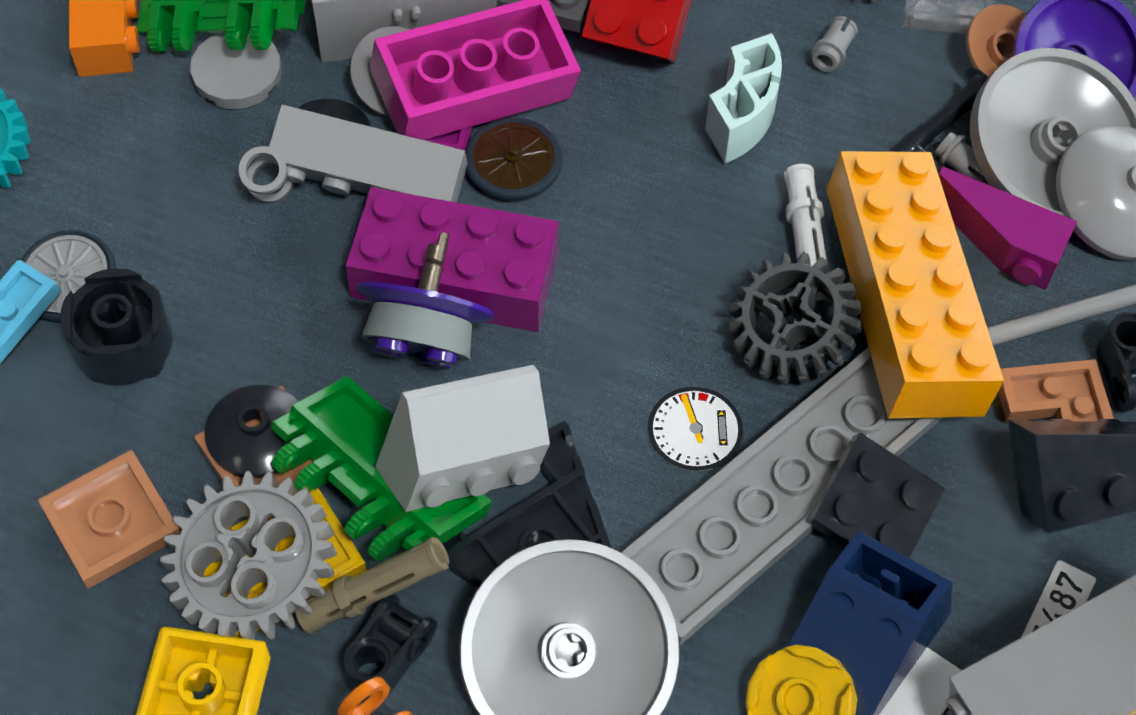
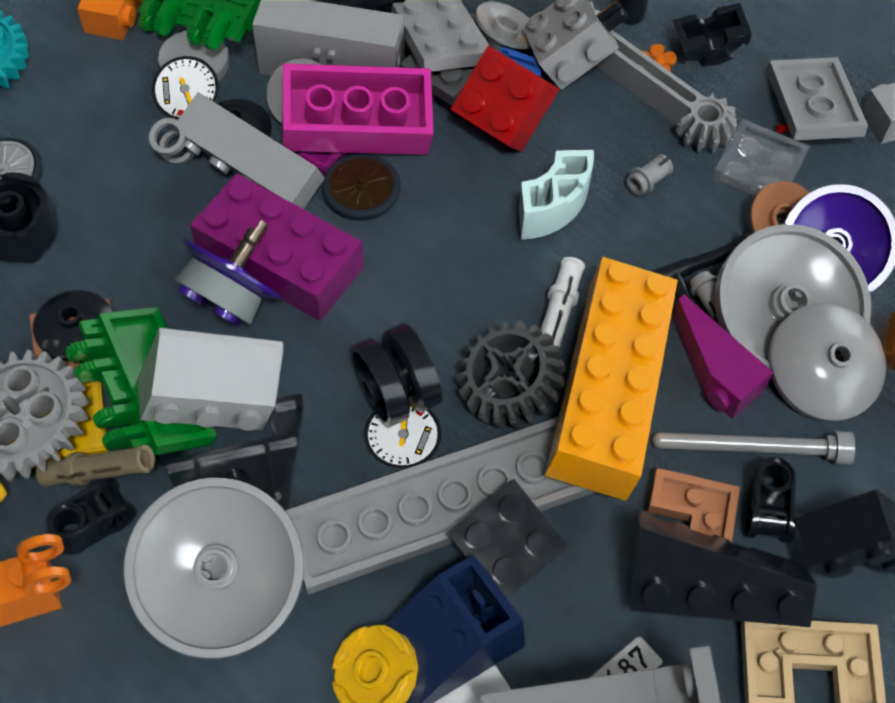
camera: 20 degrees right, 0 degrees up
none -> white sticker [152,56,219,120]
none -> black wheel [350,322,442,428]

